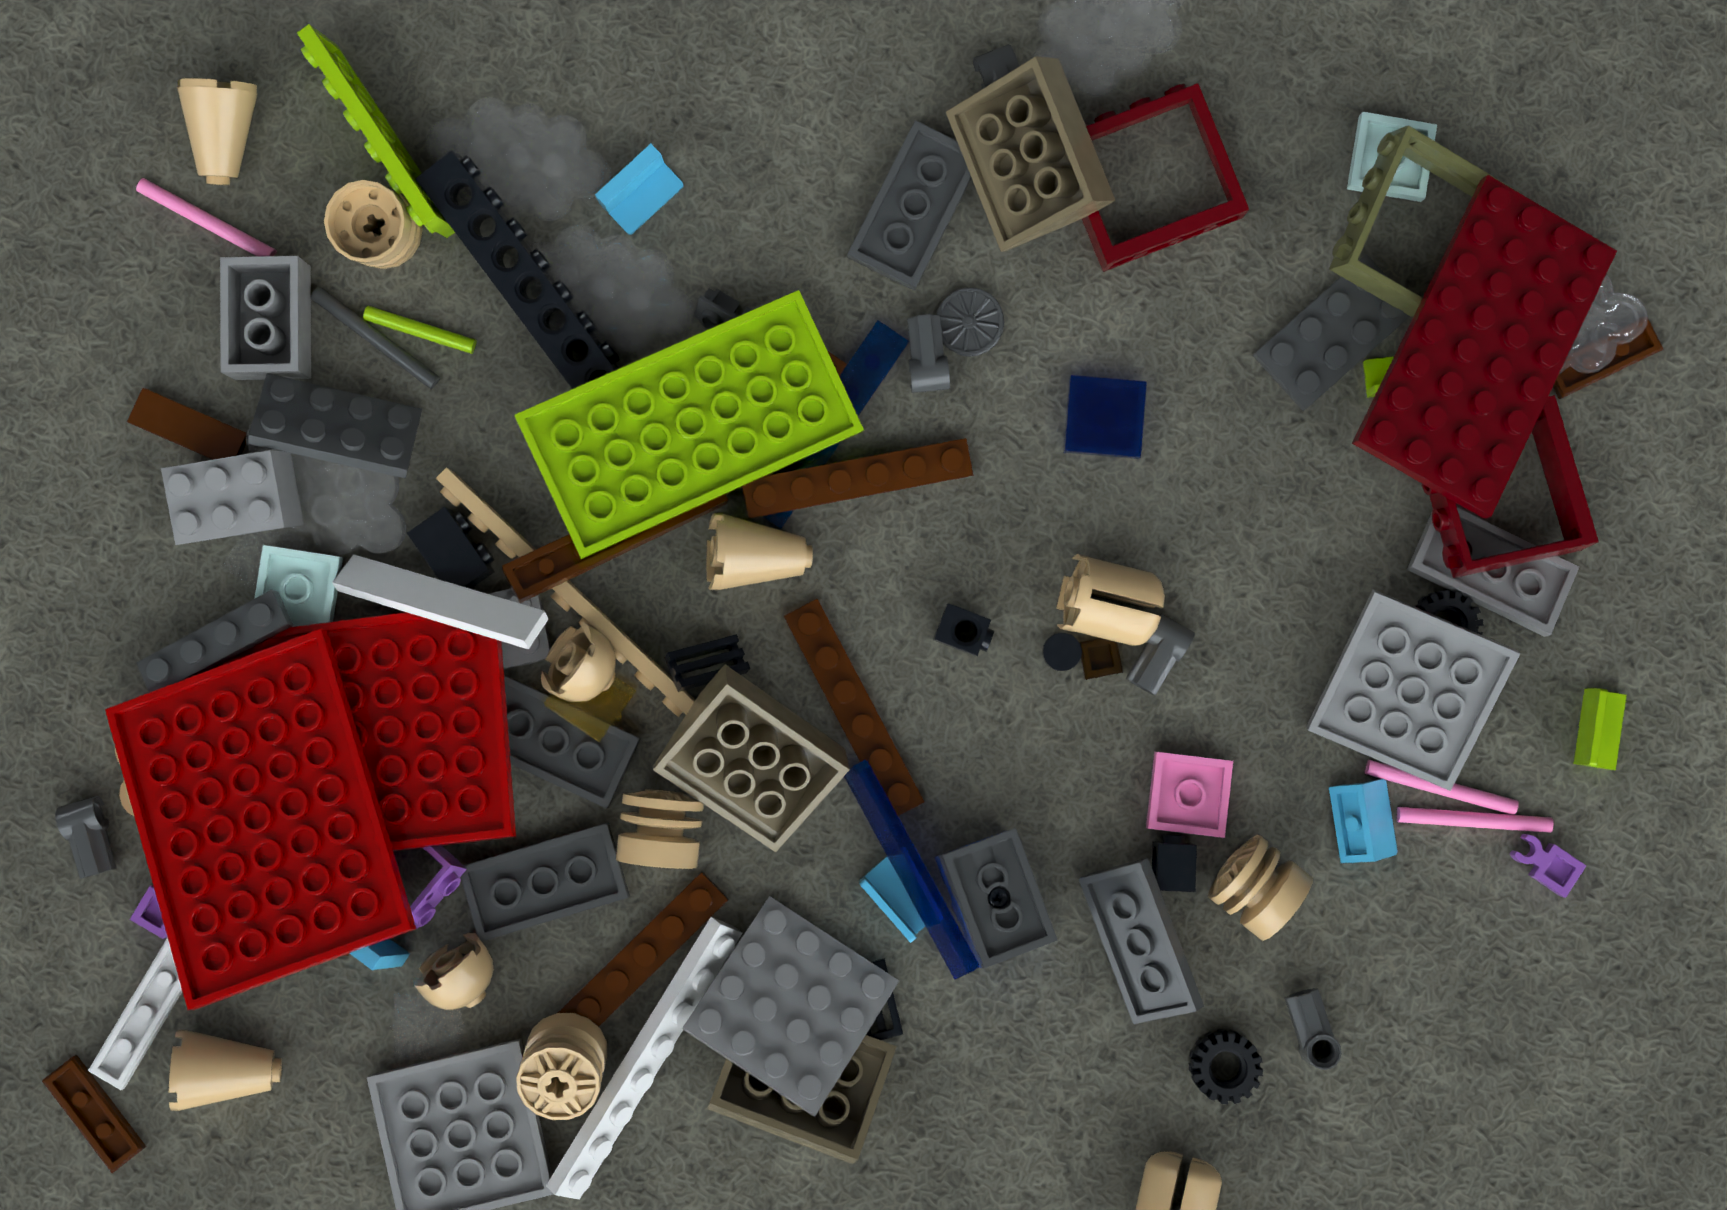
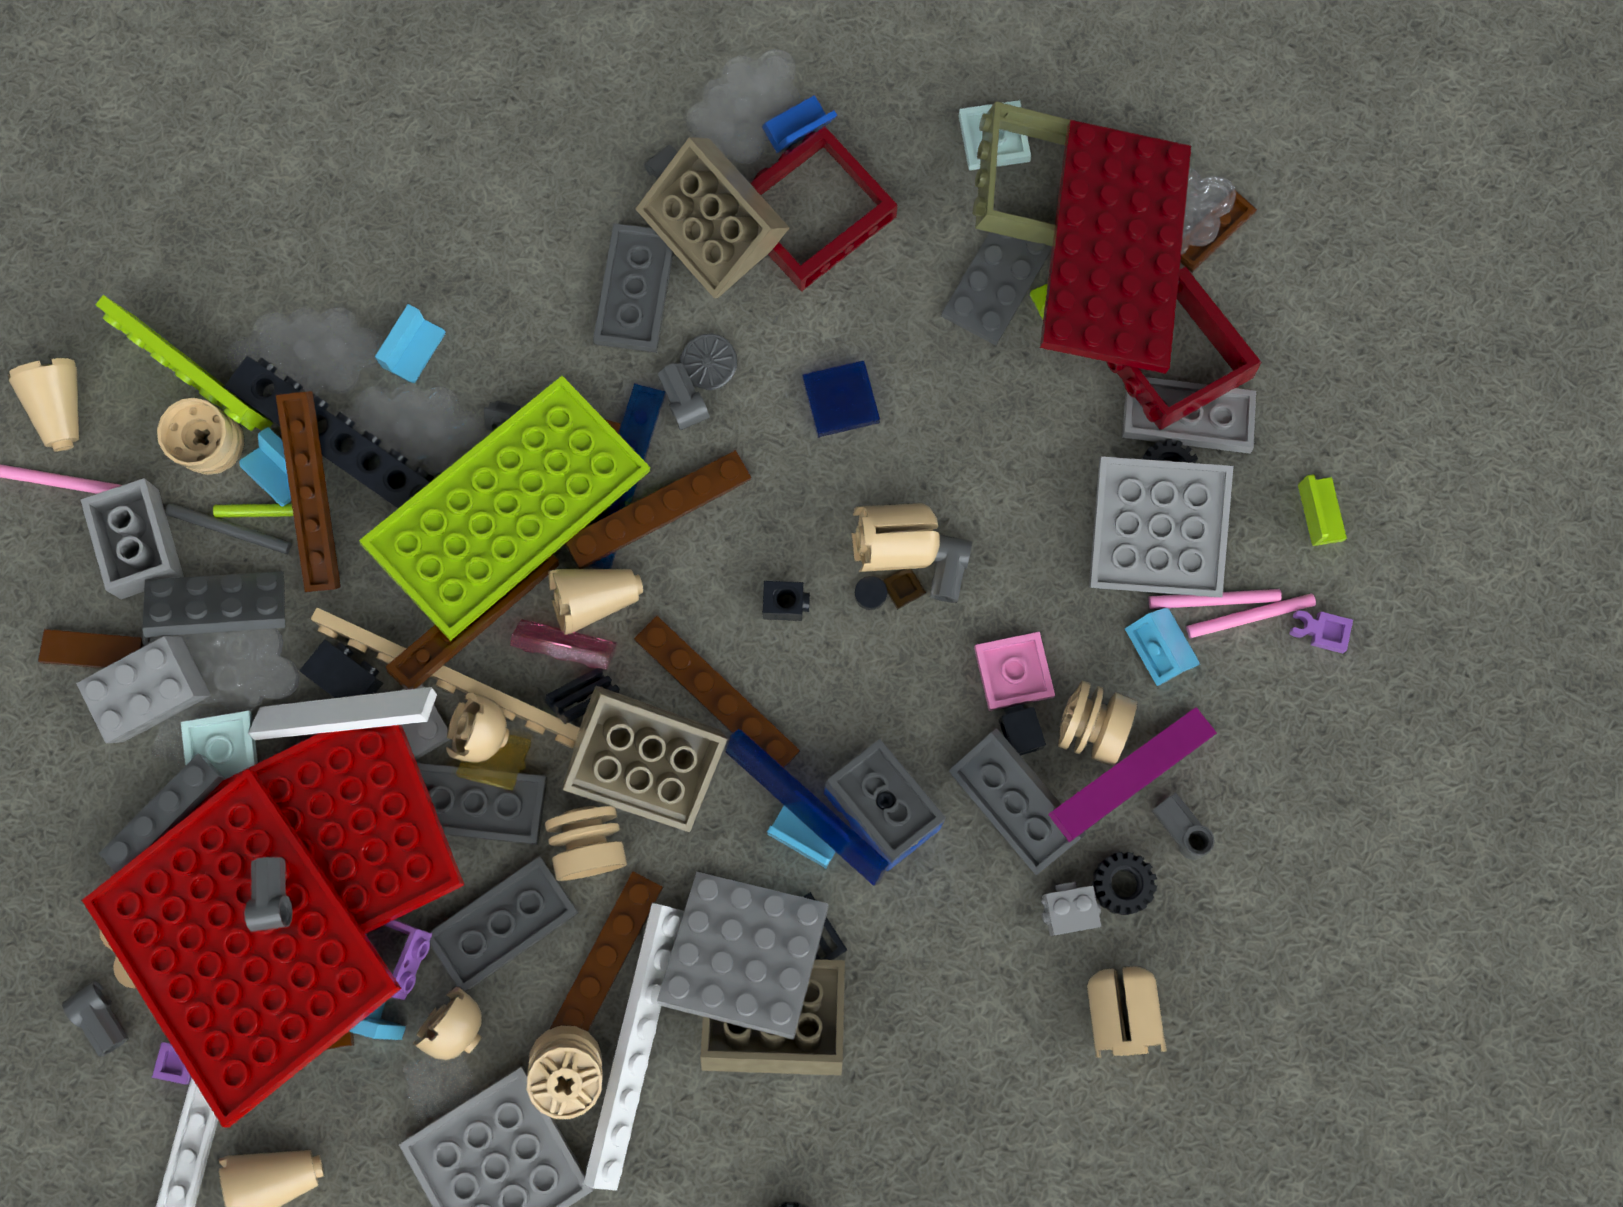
camera: 15 degrees left, 10 degrees down
none -> medium azure panel [239,427,291,506]
none -> dark grey piece [245,857,293,932]
none -> reddish brown plate [276,391,341,592]
none -> clear pink plate [510,619,617,670]
none -> blue panel [761,95,838,153]
none -> light grey head [1041,882,1102,936]
none -> magenta tile [1048,707,1217,842]

